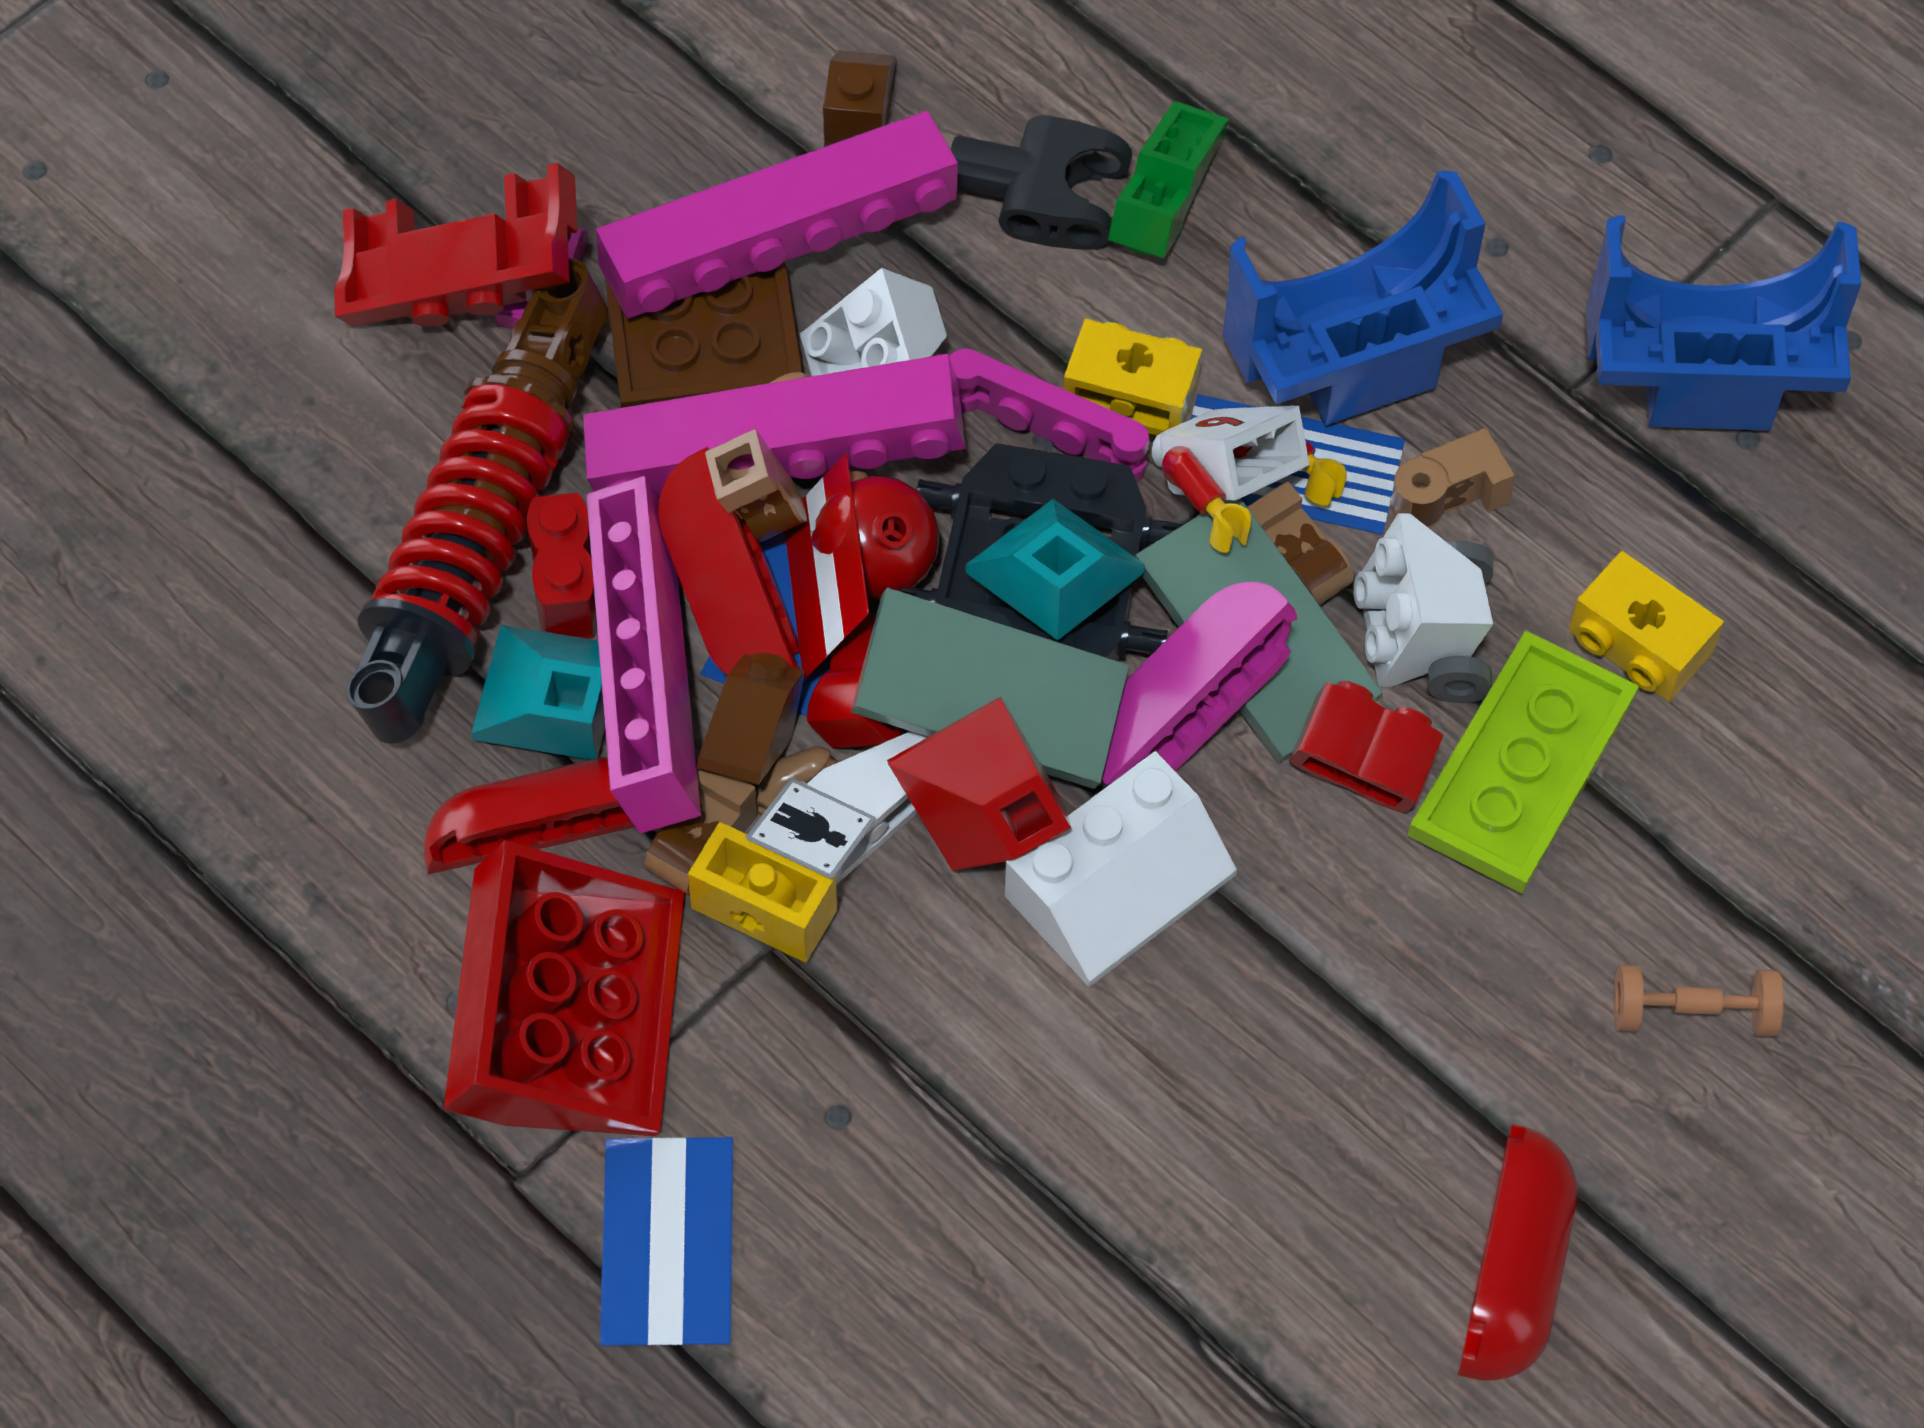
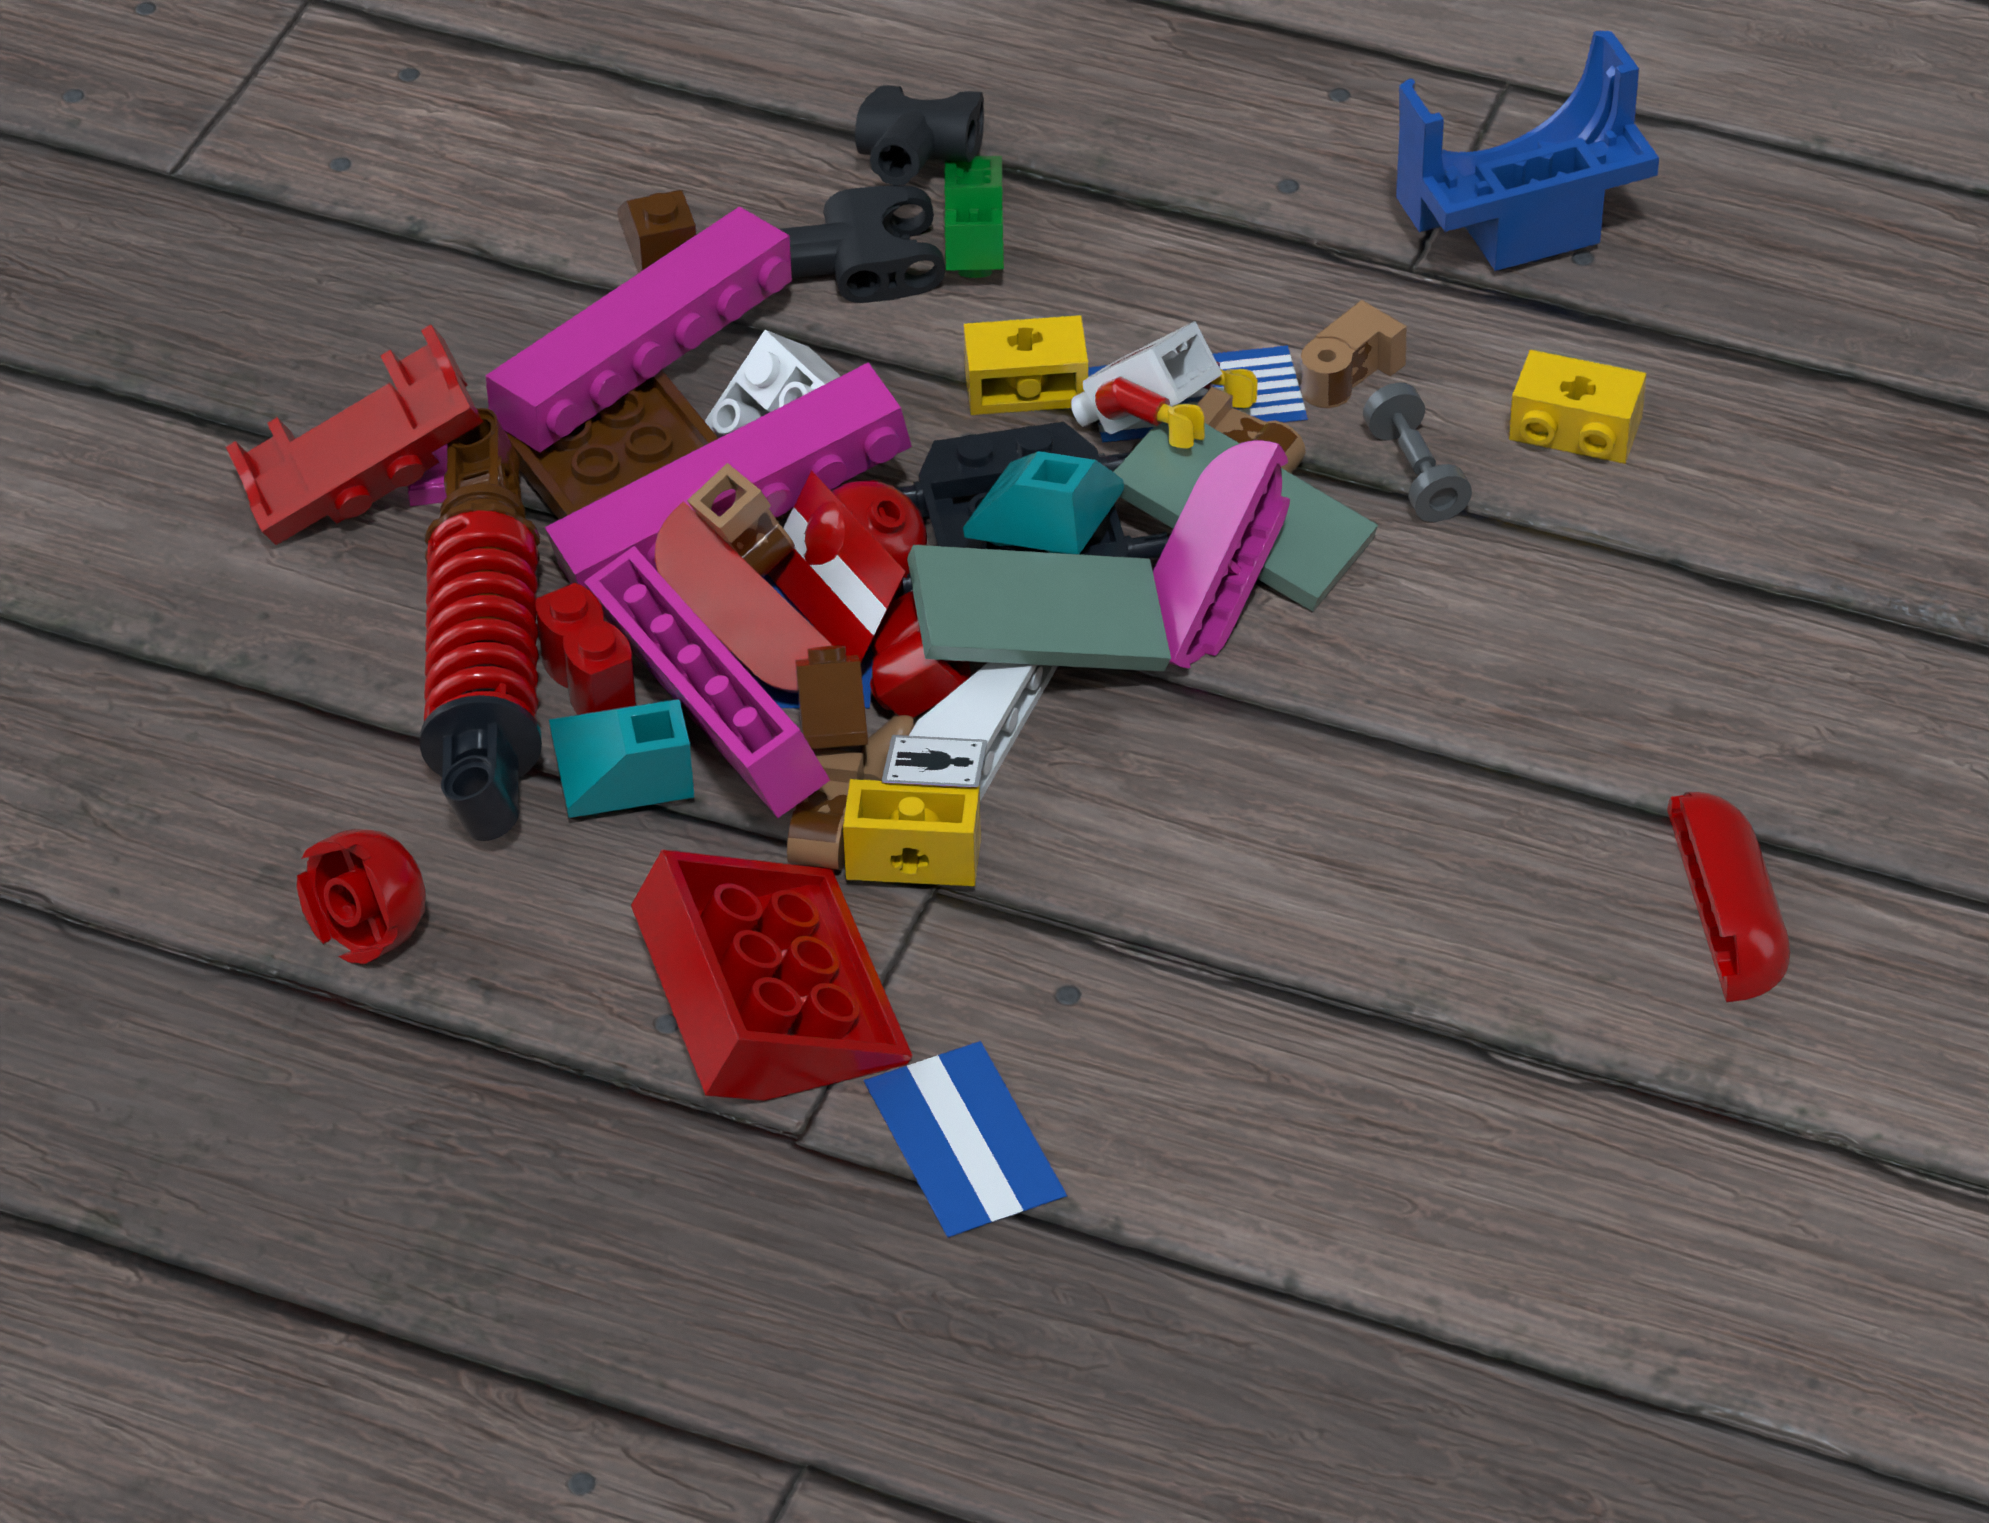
camera: 20 degrees left, 15 degrees down
red brick [424,757,635,875] -> none
red slope [887,696,1071,871] -> none
dark pink plate [949,348,1149,482] -> none
white slope [1005,751,1237,987] -> none
blue piece [1223,171,1503,425] -> none
red brick [1289,681,1444,814] -> none
white slope [1354,513,1493,687] -> none
lime plate [1408,630,1639,894] -> none
nougat wheel [1613,965,1784,1037] -> none
none -> red cylinder [297,829,426,964]
none -> black connector [855,85,984,186]

